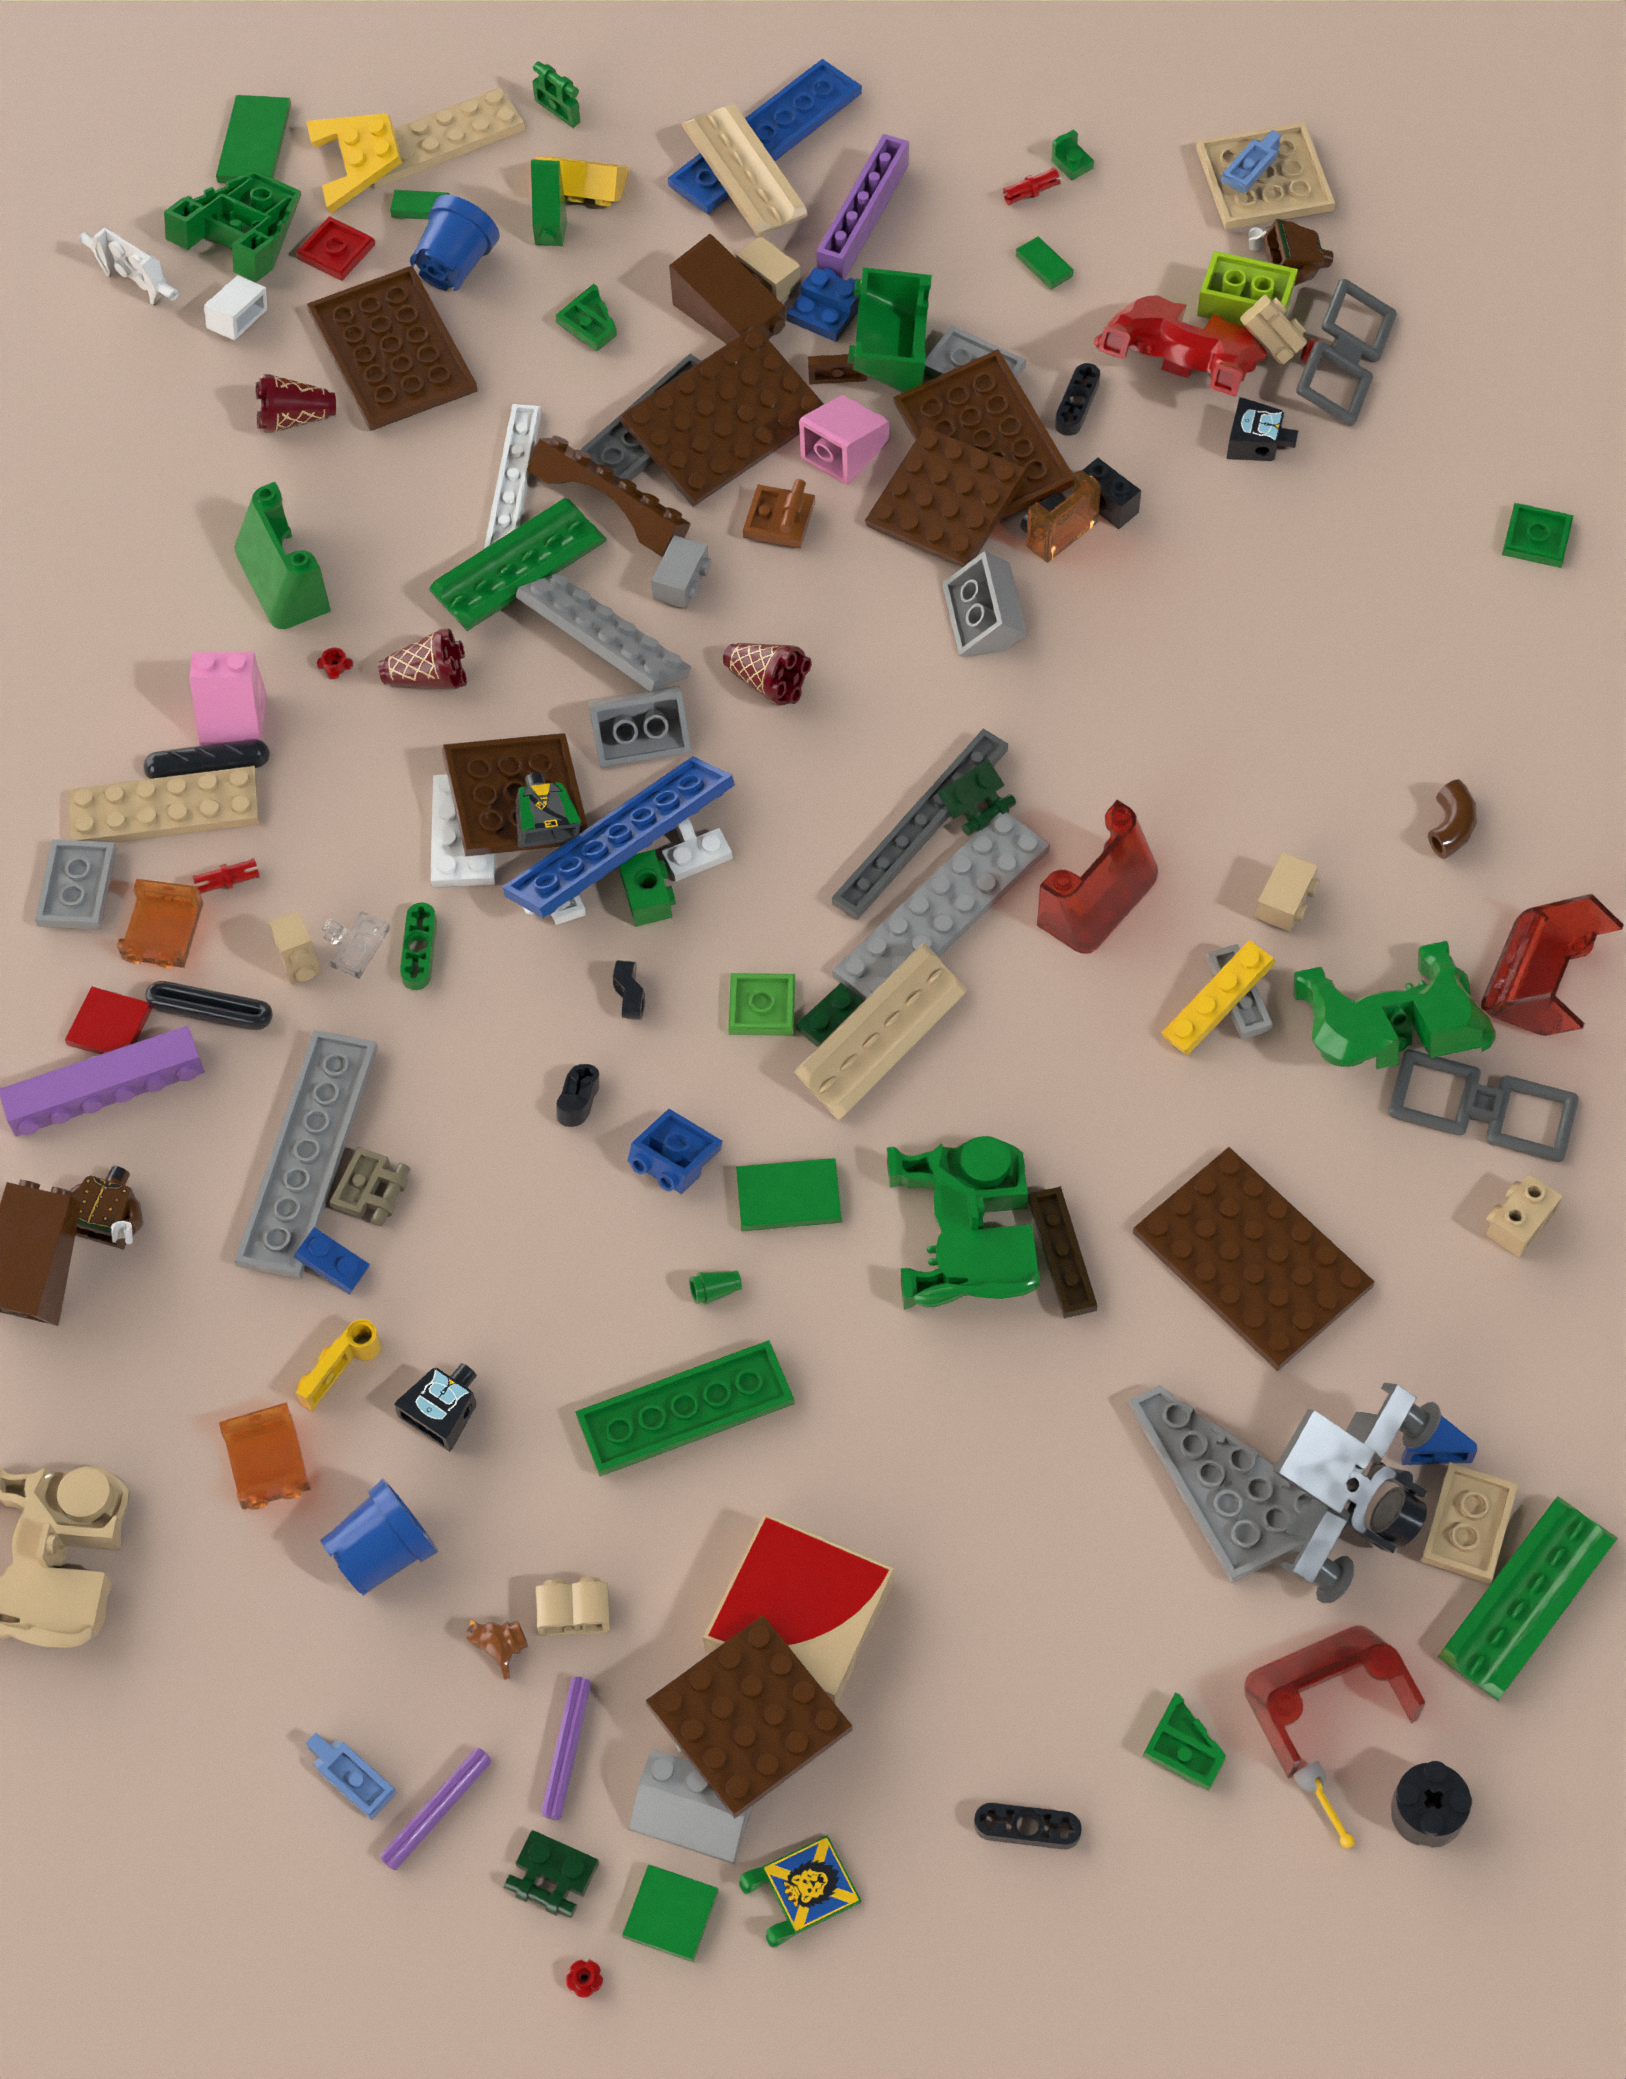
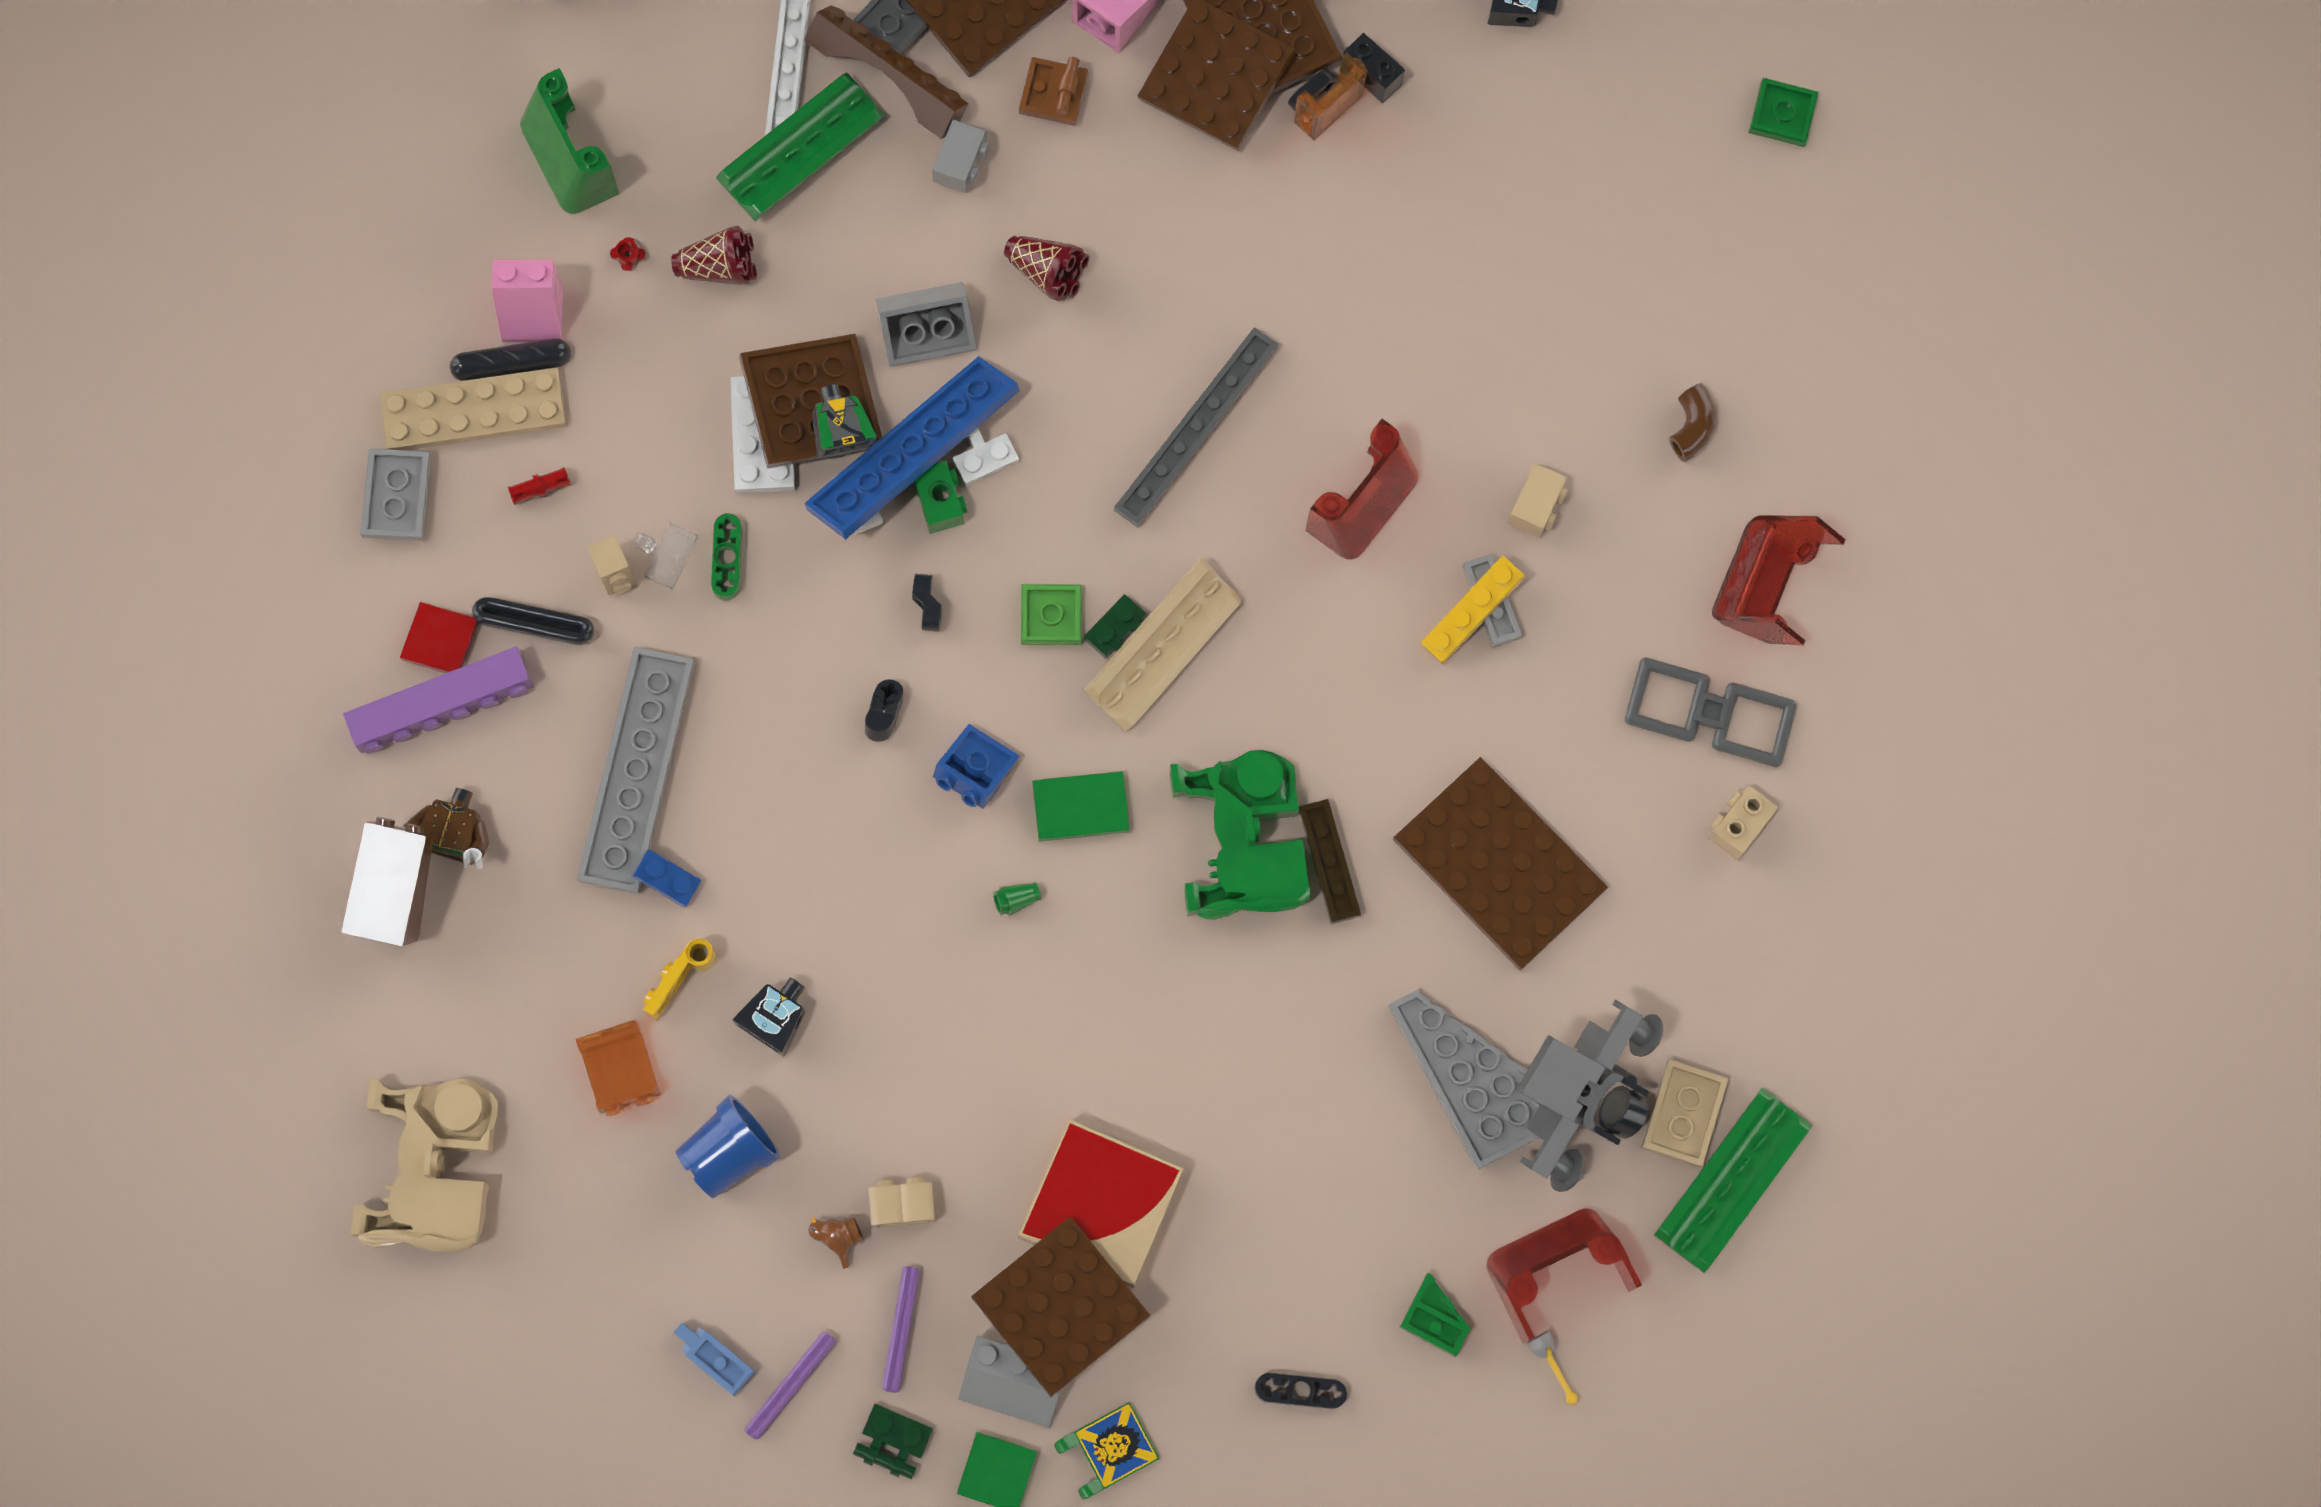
camera: 10 degrees left, 15 degrees up
clear orange panel [117,878,204,968] -> none
dark tan plate [330,1147,410,1226] -> none
light grey plate [516,573,691,692] -> none
green plate [575,1340,795,1477] -> none
light grey plate [832,812,1050,1001] -> none
dark green plate [937,759,1016,836] -> none
light grey slope [942,551,1027,657] -> none
green animal [1293,941,1496,1069] -> none
black brick [1391,1761,1472,1847] -> none
blue slope [1401,1415,1477,1465] -> none

